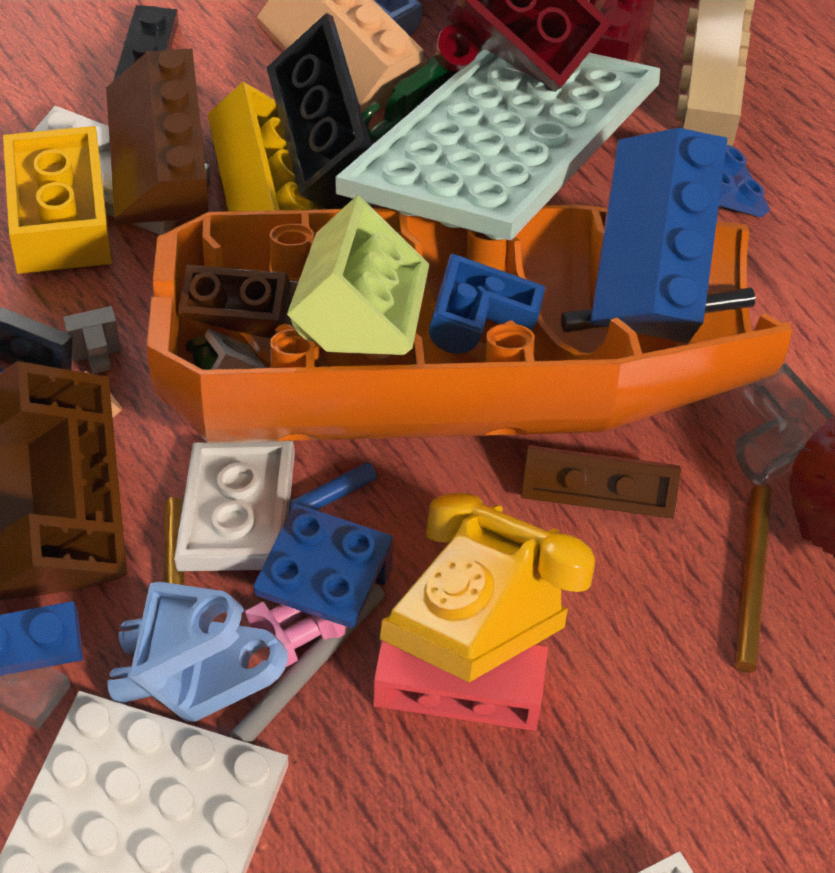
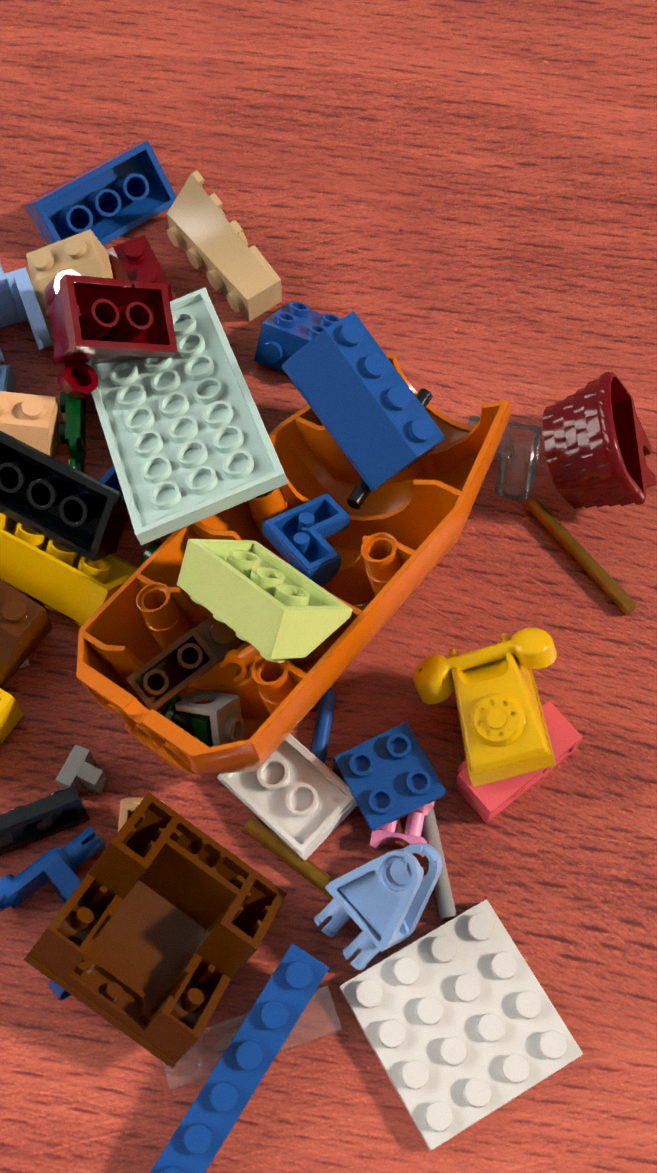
camera: 45 degrees left, 10 degrees up
reddish brown plate [521,445,681,519] -> none

